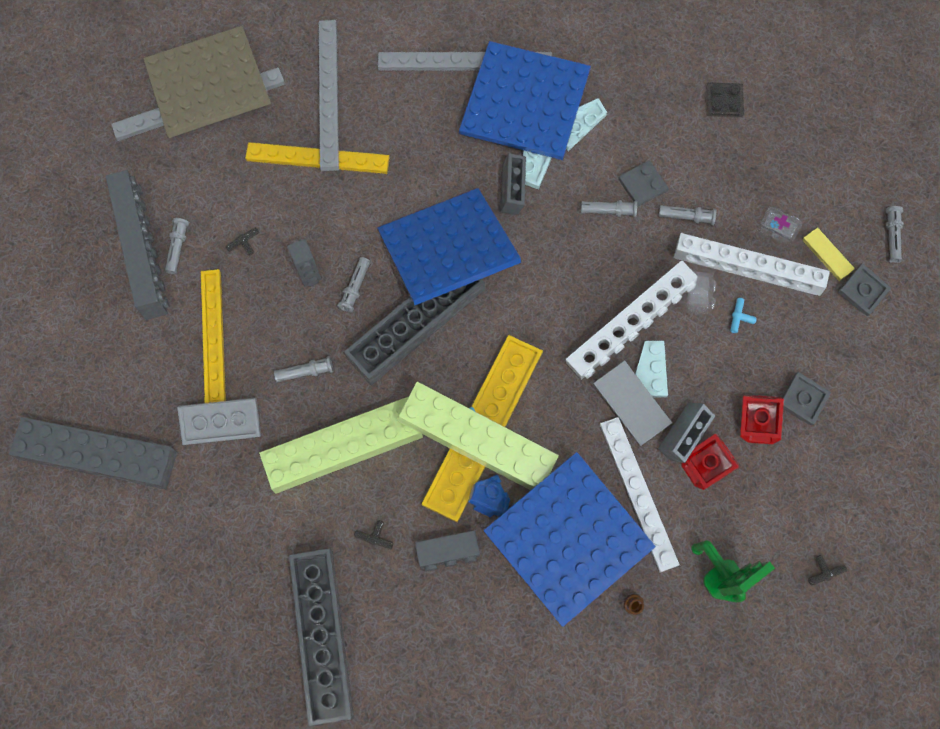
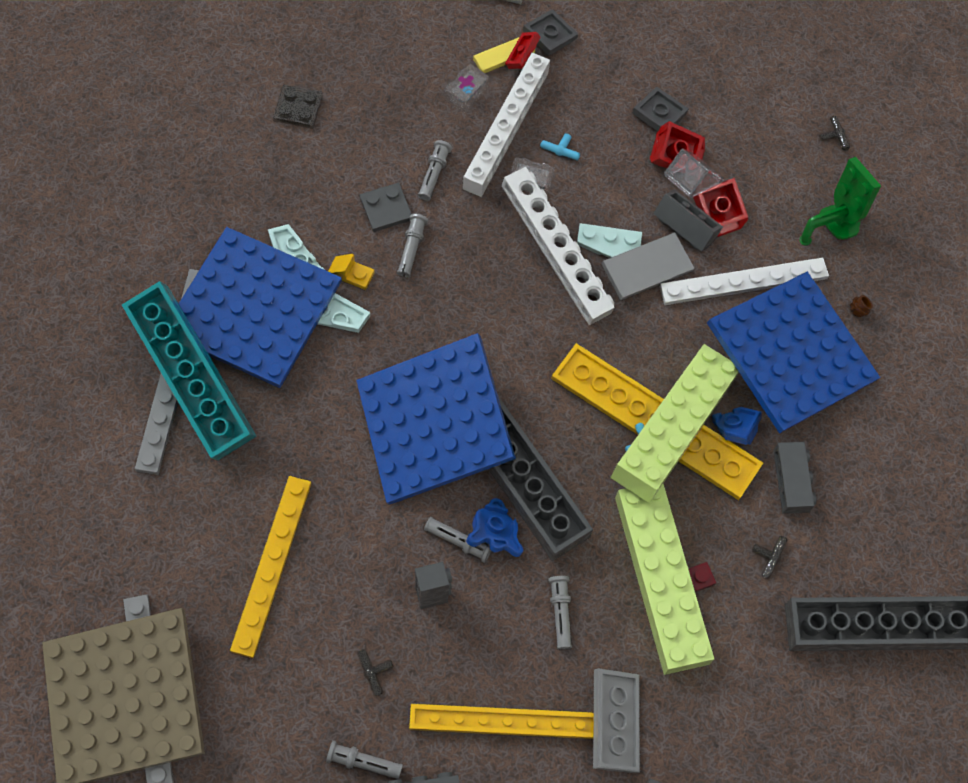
camera: 90 degrees left, 5 degrees down
light grey plate [319,20,339,171] -> none
dark grey brick [501,154,526,215] -> none
none -> teal brick [122,281,257,460]
none -> yellow slope [328,254,375,290]
none -> blue tile [466,498,523,557]
none -> red plate [505,32,541,69]
none -> clear slope [664,148,724,198]
none -> dark red plate [688,562,716,592]

